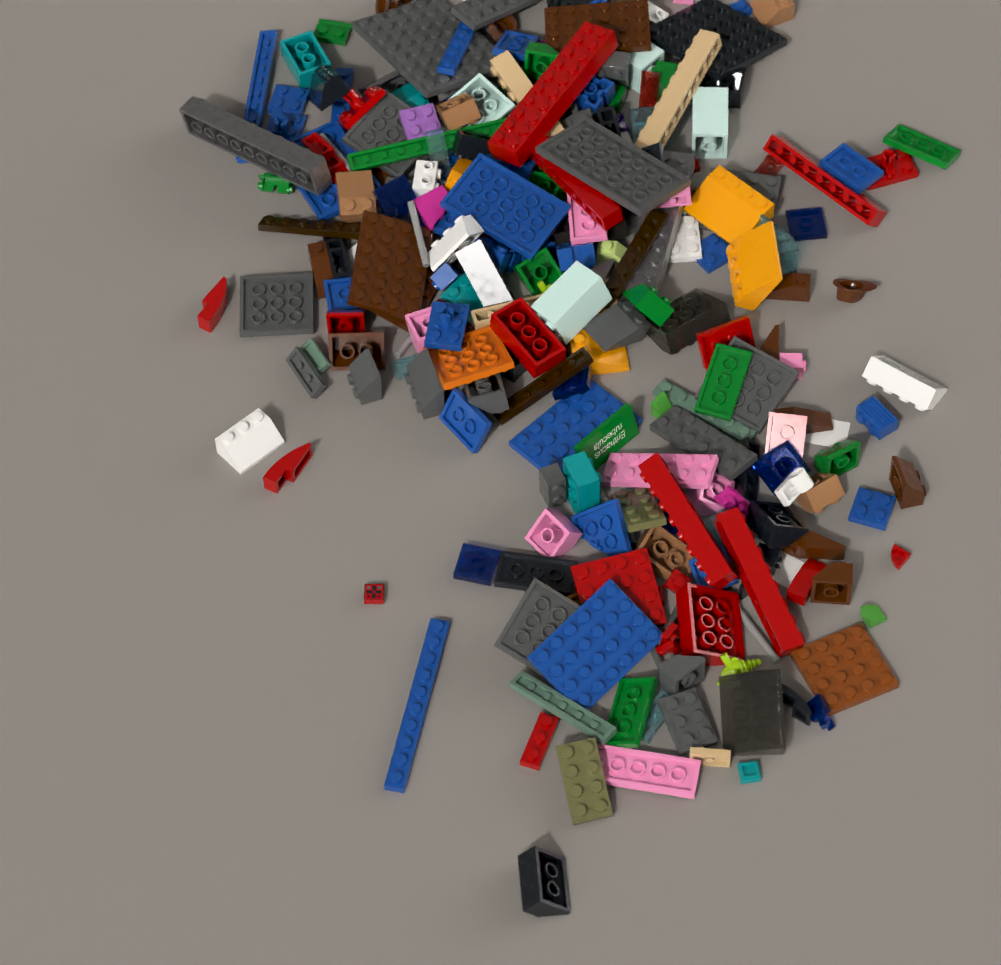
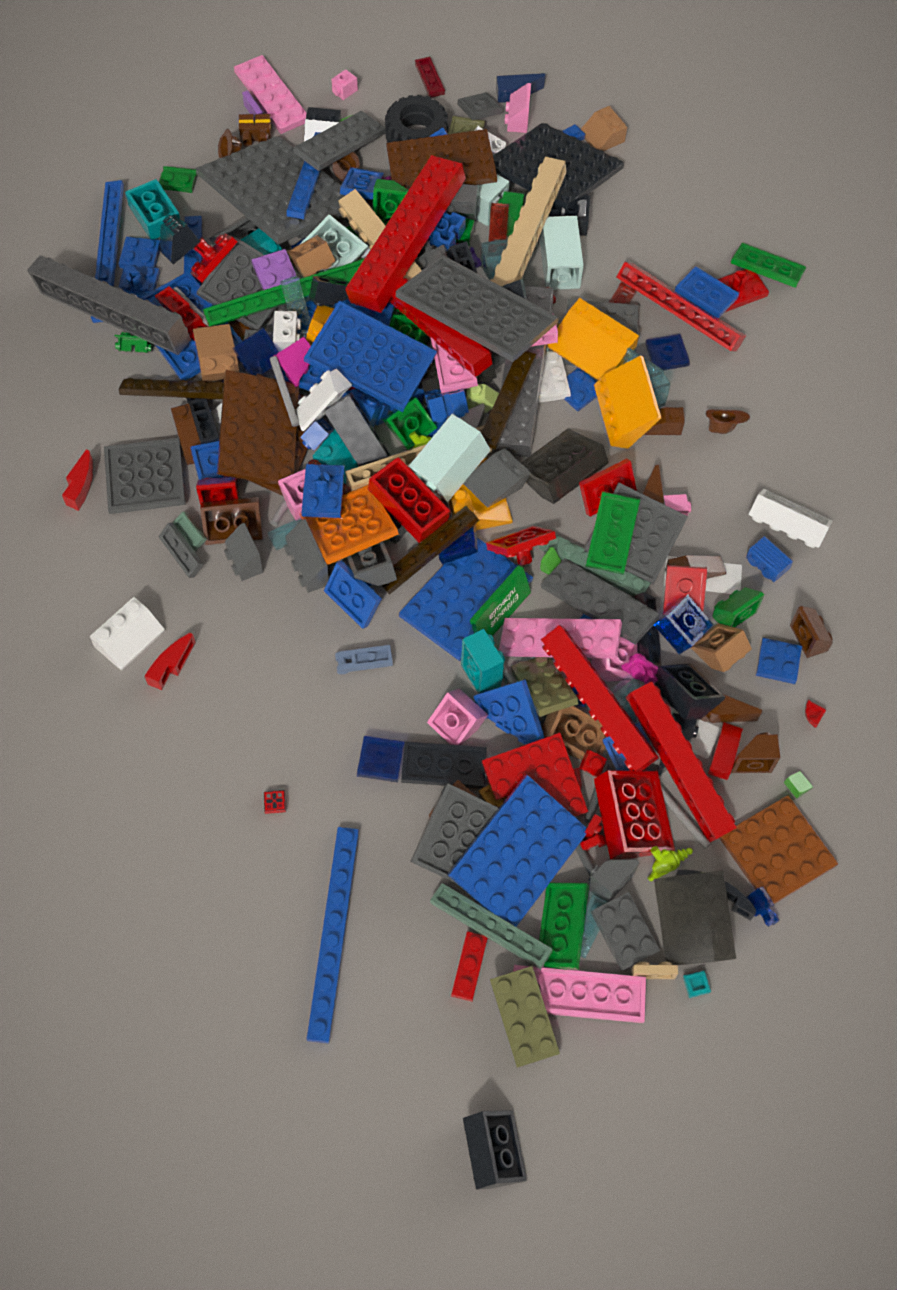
camera: 10 degrees left, 10 degrees up
dark grey brick [539,462,566,508] -> none
green slope [623,283,675,327] -> none
white plate [774,467,814,507] -> none
none -> sand blue plate [335,645,393,675]
none -> red plate [486,526,556,565]

